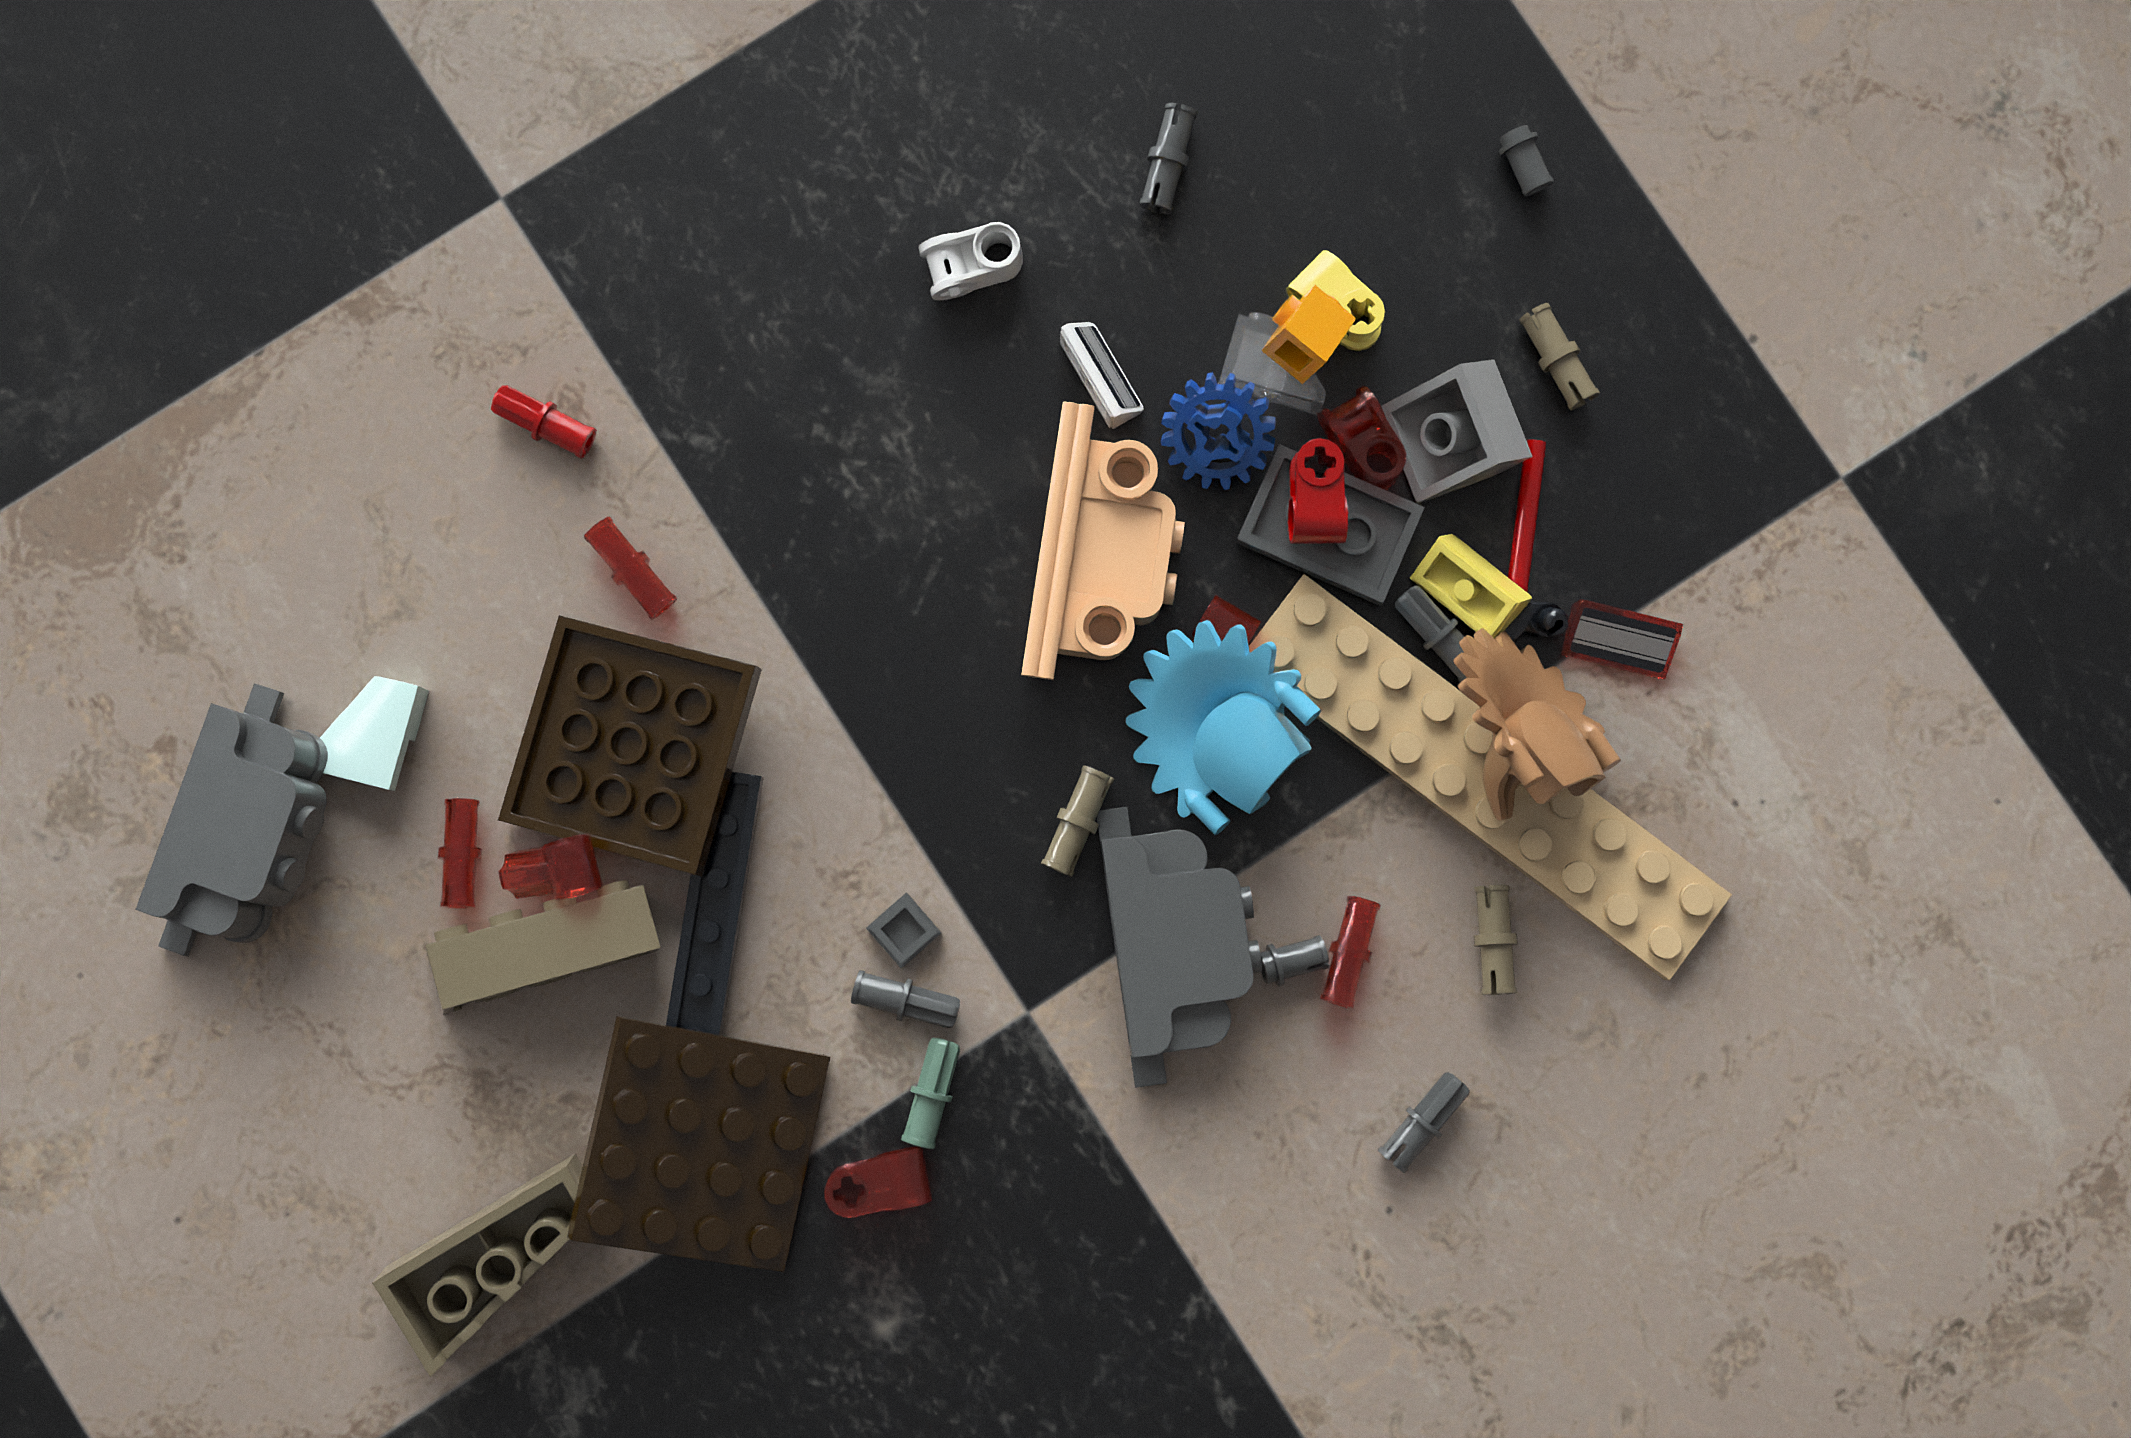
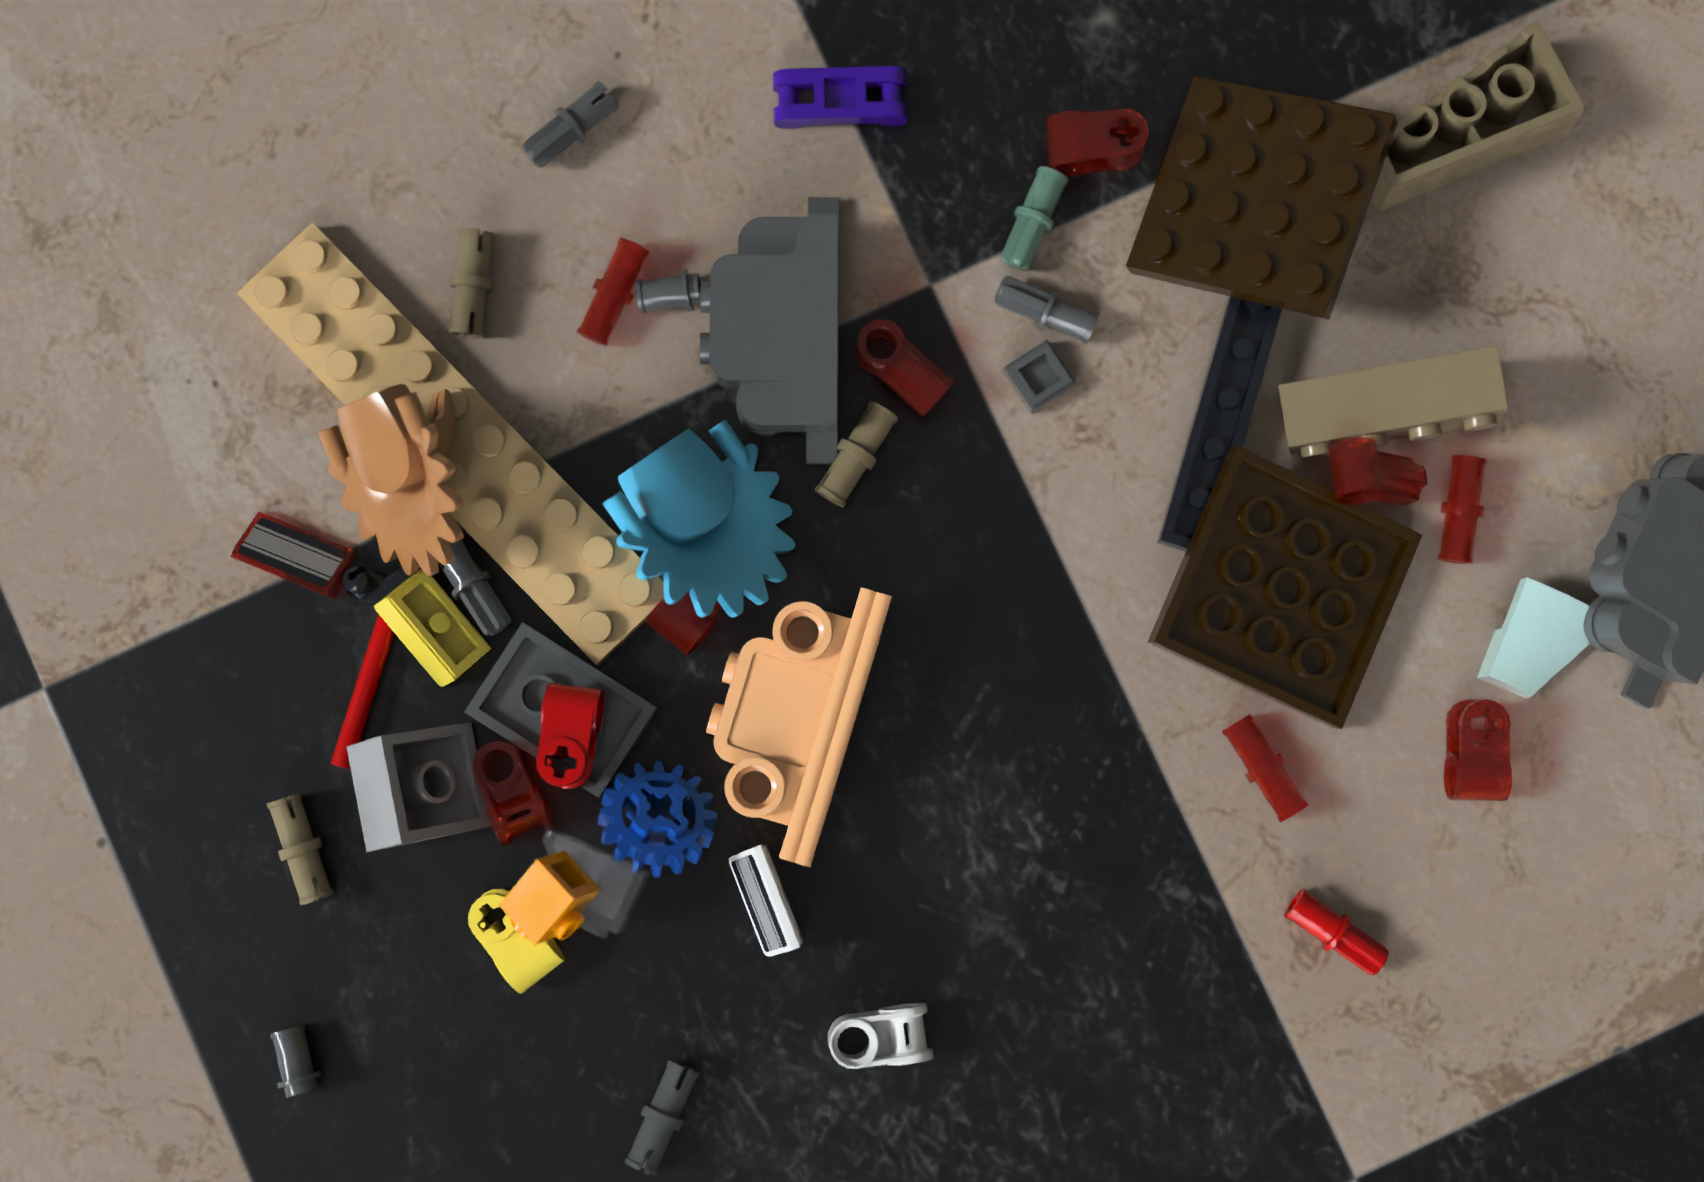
camera: 165 degrees left, 0 degrees up
none -> dark purple plate [773,66,908,129]
none -> clear red piece [855,319,954,417]
none -> clear red piece [1443,699,1512,801]

